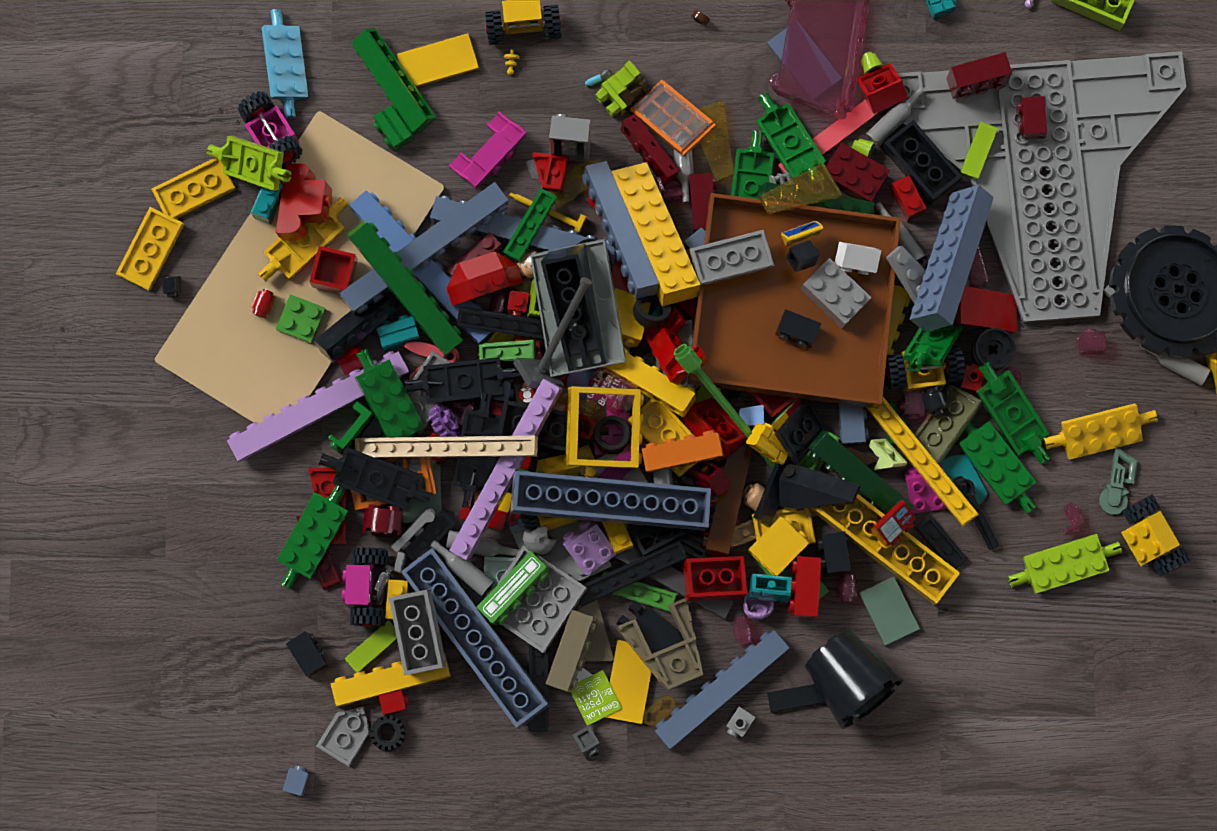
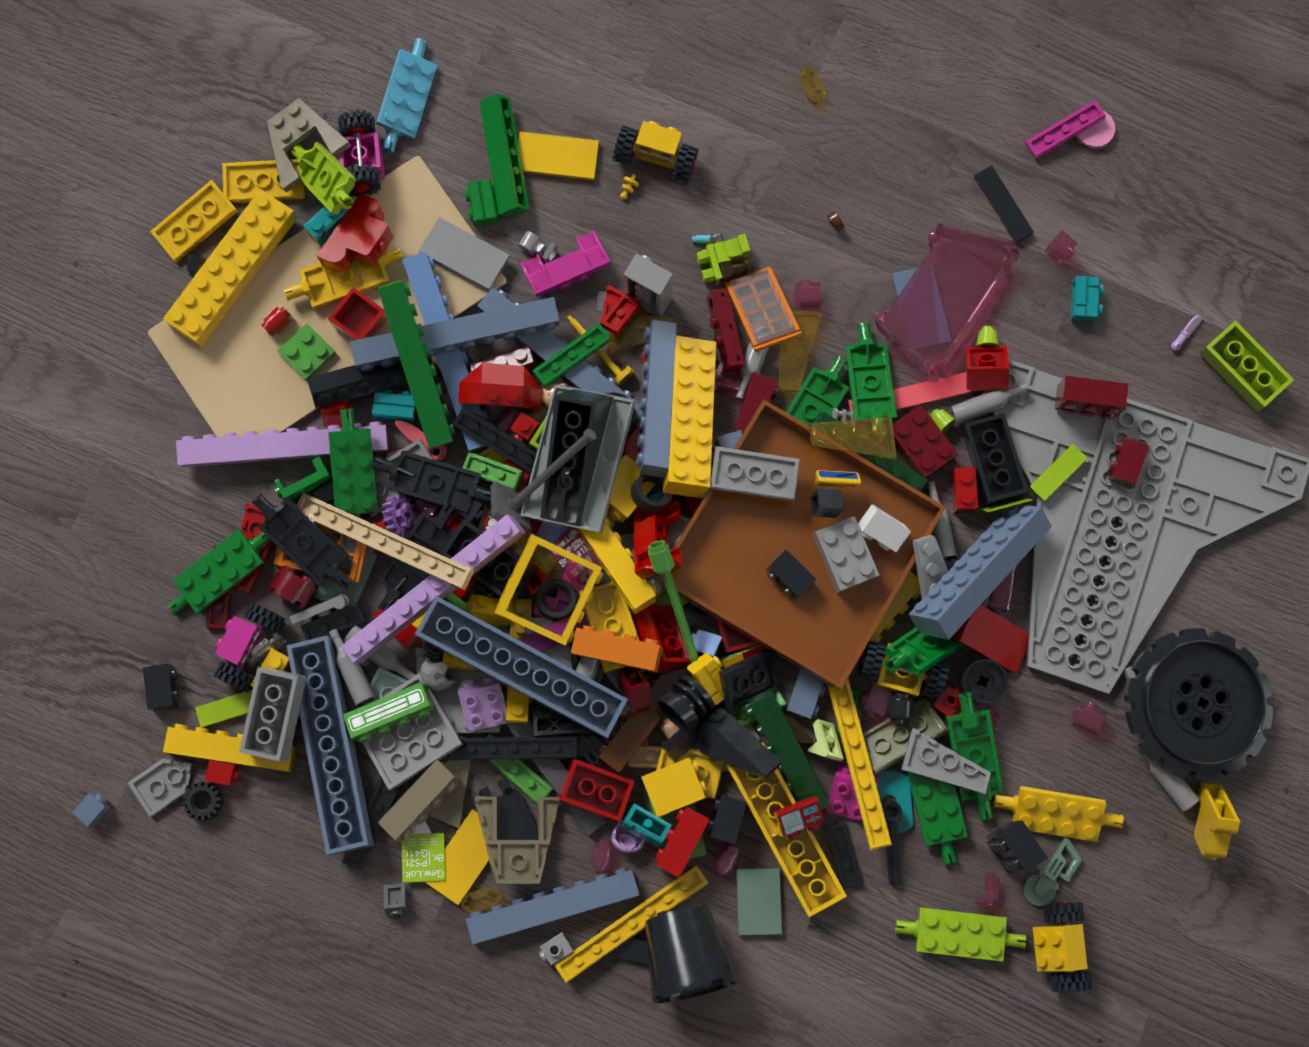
camera: 25 degrees right, 0 degrees up
light grey tile [393,552,407,574] -> none
none -> yellow brick [163,189,298,348]
none -> dark tan wing [267,98,352,192]
none -> light grey tile [419,217,510,291]
none -> light grey leg [518,231,559,264]
none -> yellow tile [554,865,708,983]
none -> black wheel [657,674,714,732]
none -> clear pink brick [791,280,822,308]
none -> light grey wing [901,728,991,794]
none -> lime sticker [980,497,1032,512]
none -> black brick [986,820,1048,873]

